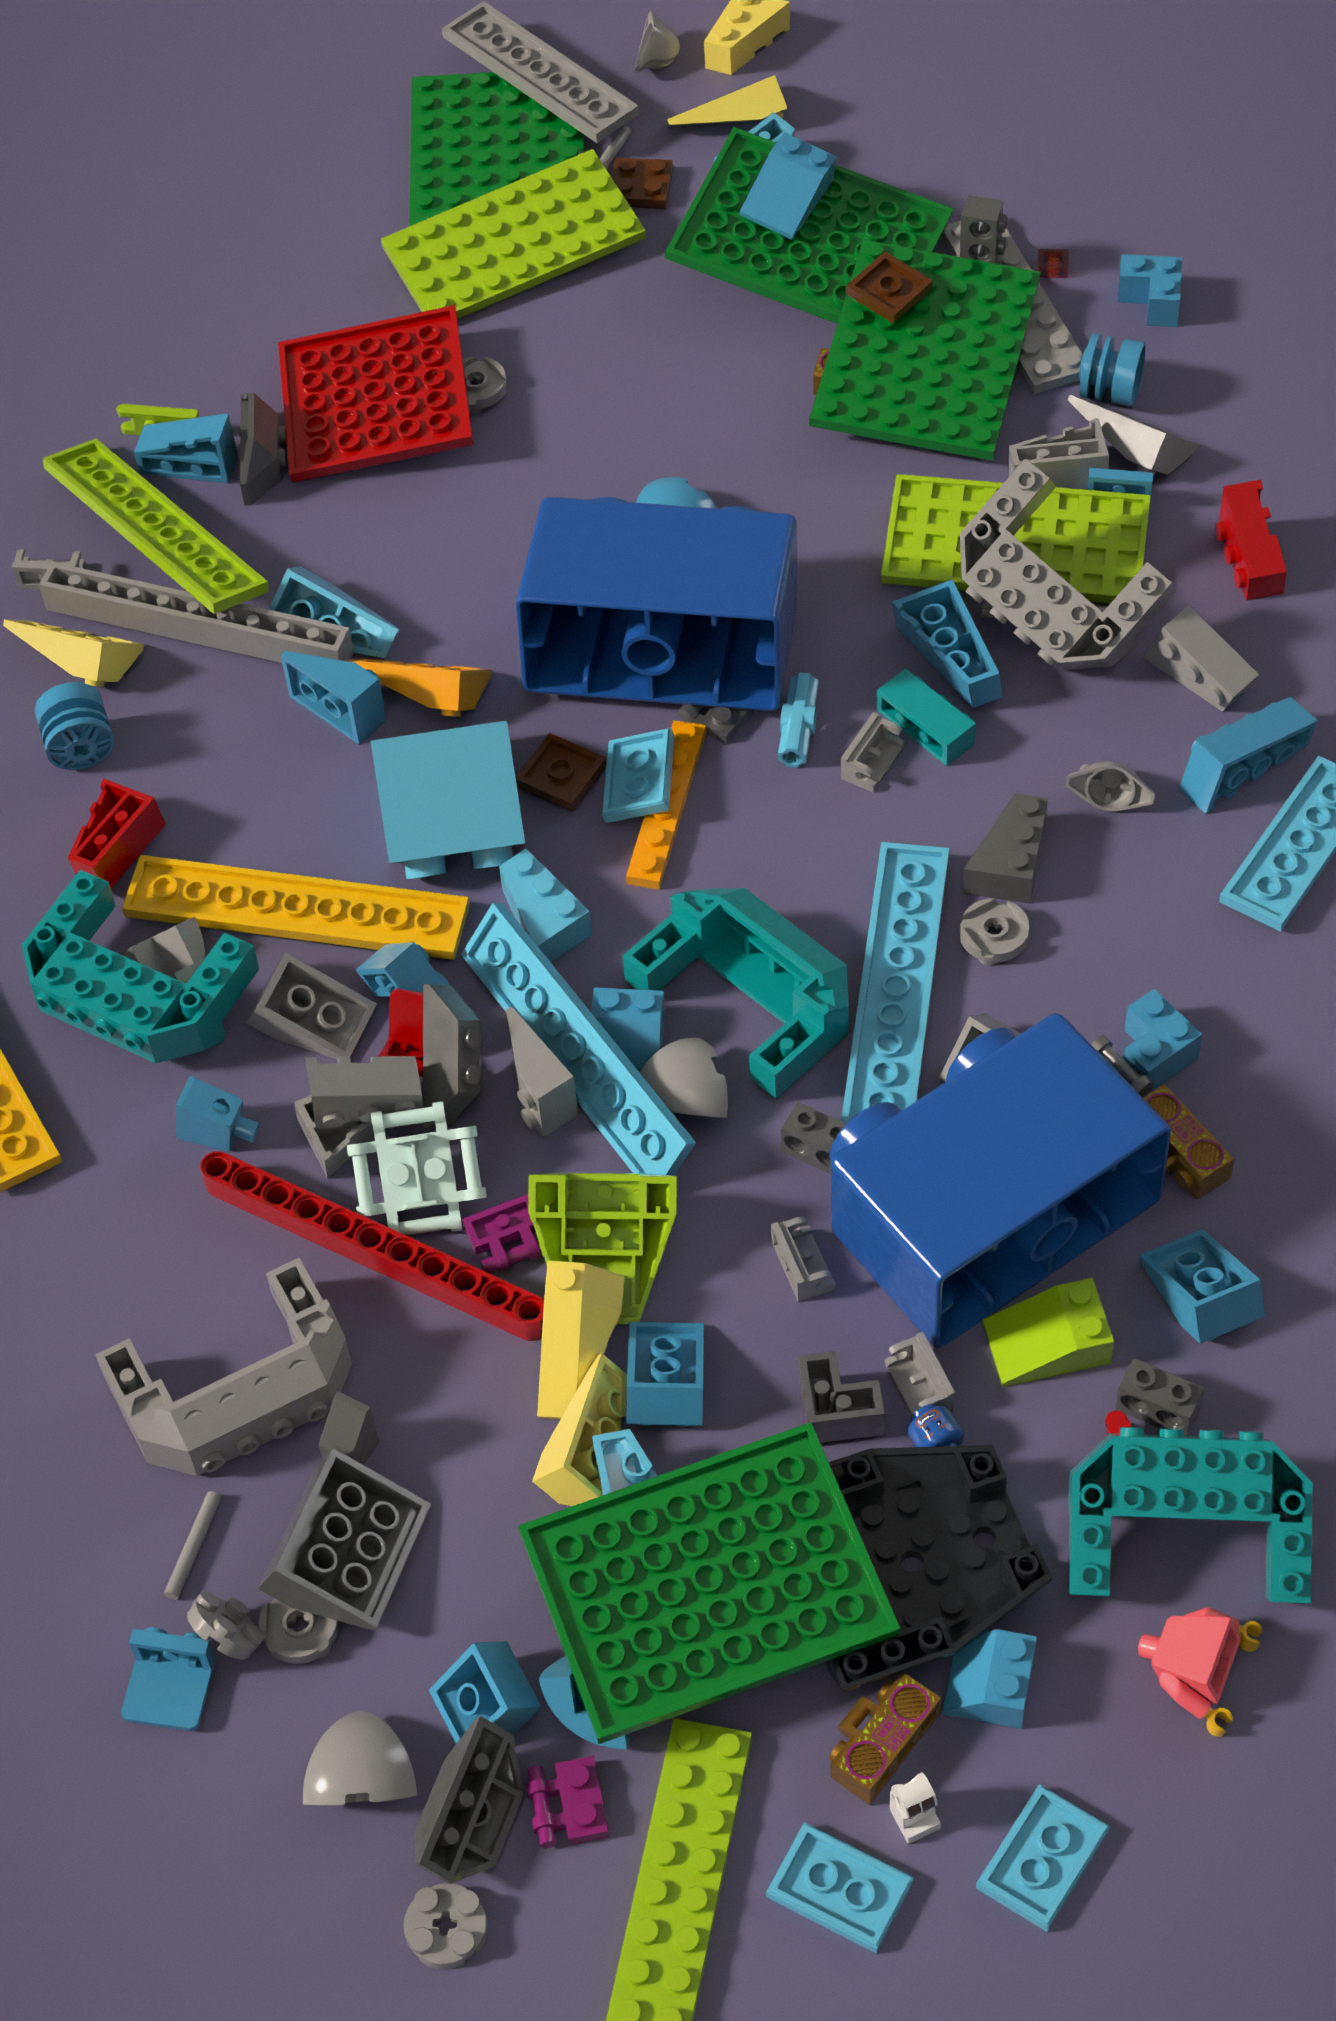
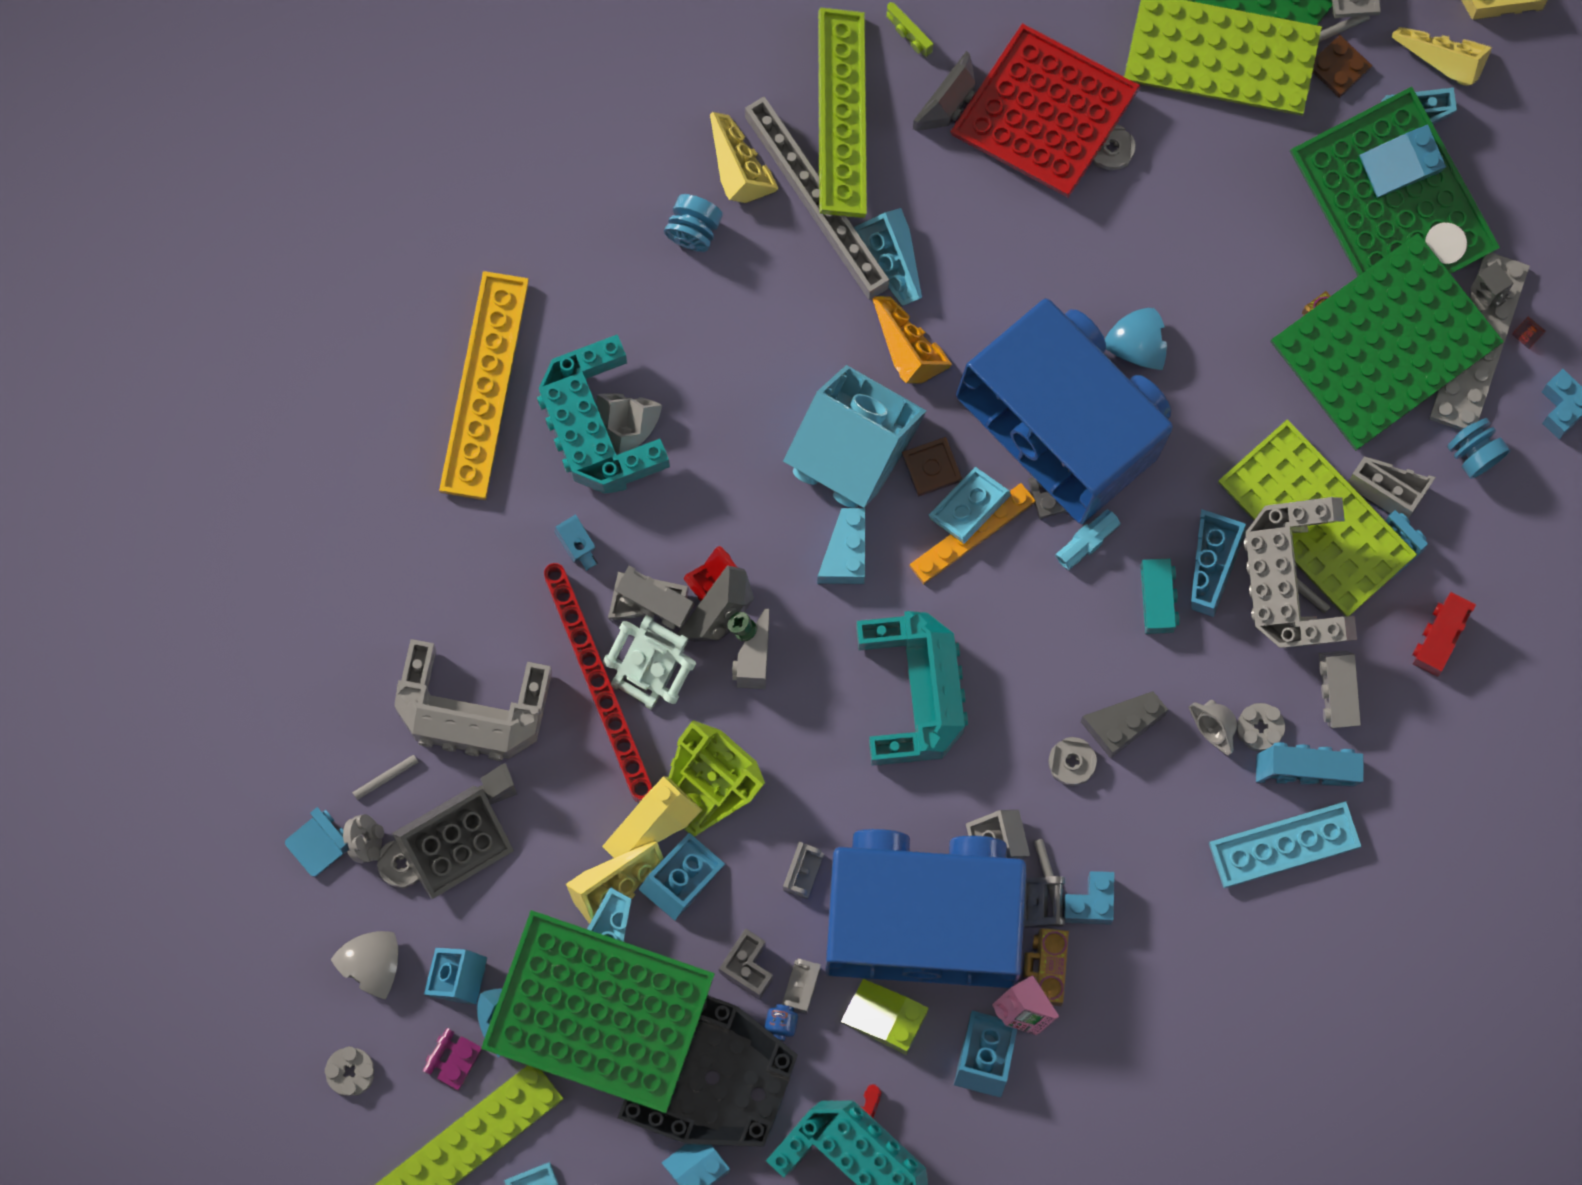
camera: 35 degrees right, 20 degrees up
light grey hinge [12,548,86,589] -> none
red wedge [68,778,166,888] -> none
yellow plate [122,855,470,960] -> none
dark azure wedge [134,413,238,484] -> none
light grey slope [246,953,377,1059] -> none
dark azure slope [280,651,386,744] -> none
dark azure brick [356,942,449,997] -> none
dark grey wedge [414,1716,525,1884] -> none
medium azure plate [461,903,696,1176] -> none
magenta plate [462,1194,542,1273] -> none
dark azure slope [591,987,666,1072] -> none
light grey brick [640,1038,728,1118] -> none
dark grey brick [781,1102,846,1174] -> none
pearl gold piece [829,1672,941,1805] -> none
light grey hinge [841,712,905,792] -> none
medium azure plate [841,842,949,1124] -> none
reddish brown plate [846,251,933,324] -> none
wedge [1068,395,1199,477] -> none
dark grey brick [1115,1358,1204,1436] -> none
none -> dark green wheel [728,612,757,642]
none -> bright pink slope [992,975,1059,1035]
none -> light grey plate [1237,703,1285,752]
none -> white sticker [1425,223,1467,264]

